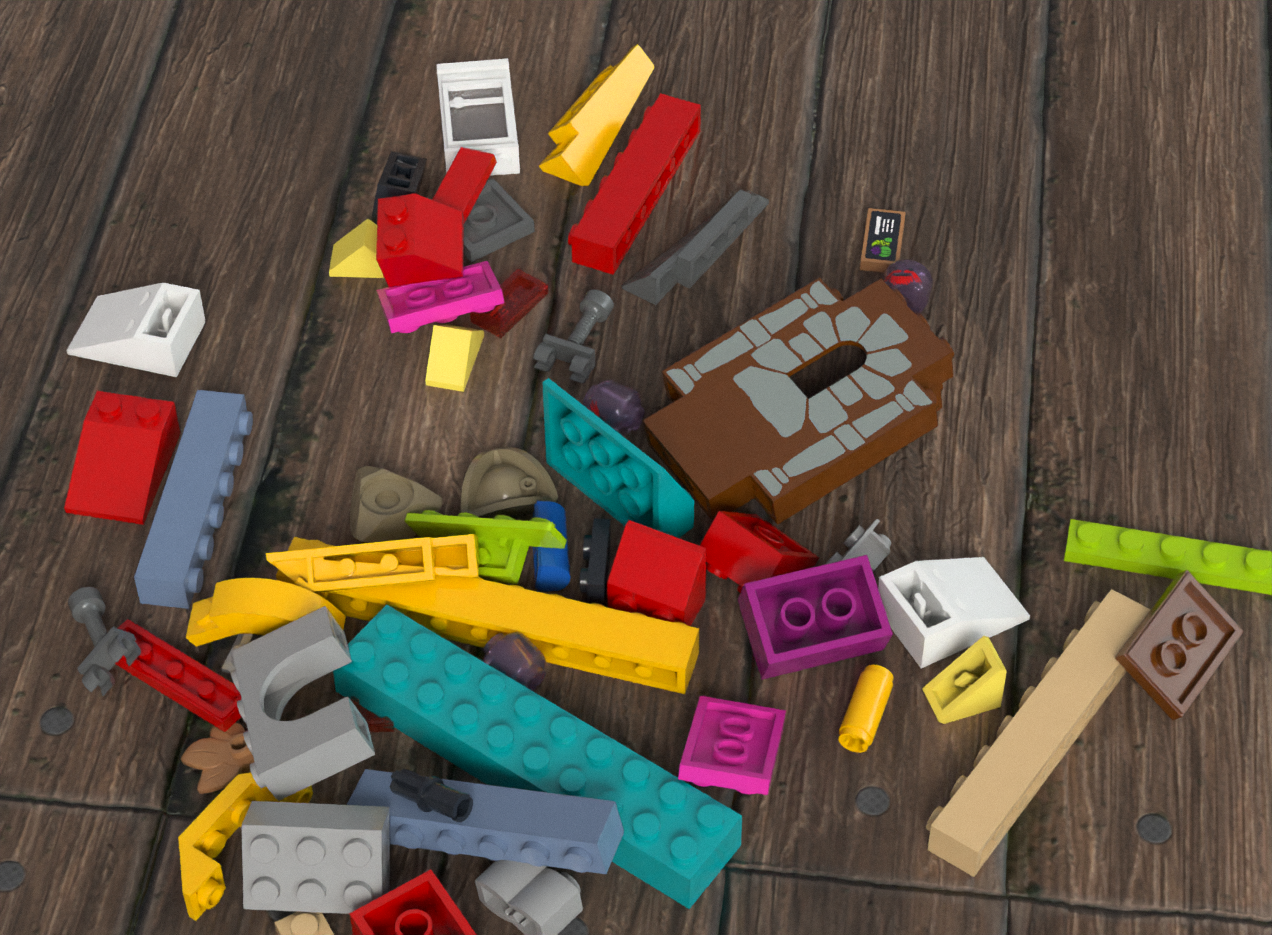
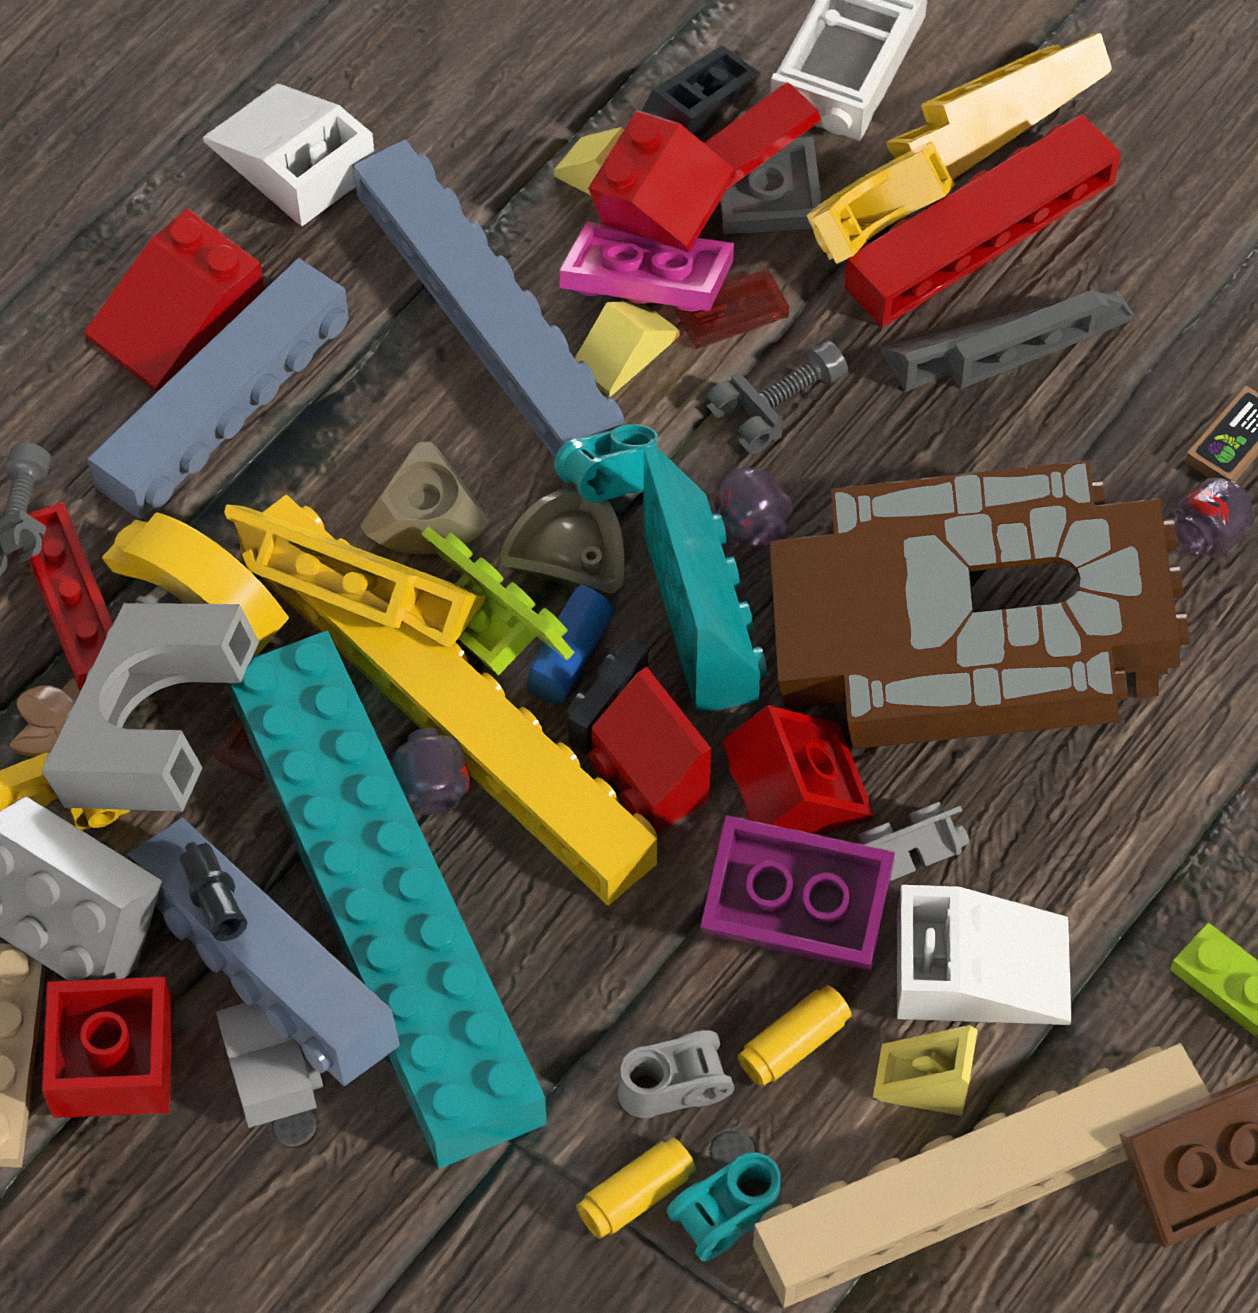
camera: 30 degrees right, 10 degrees up
dark pink plate [678,696,786,795] -> none
none -> sand blue brick [354,139,624,458]
none -> teal piece [554,424,658,503]
none -> yellow piece [576,1137,696,1239]
none -> light grey piece [618,1030,735,1118]
none -> teal piece [666,1153,781,1262]
none -> yellow arch [806,140,955,264]

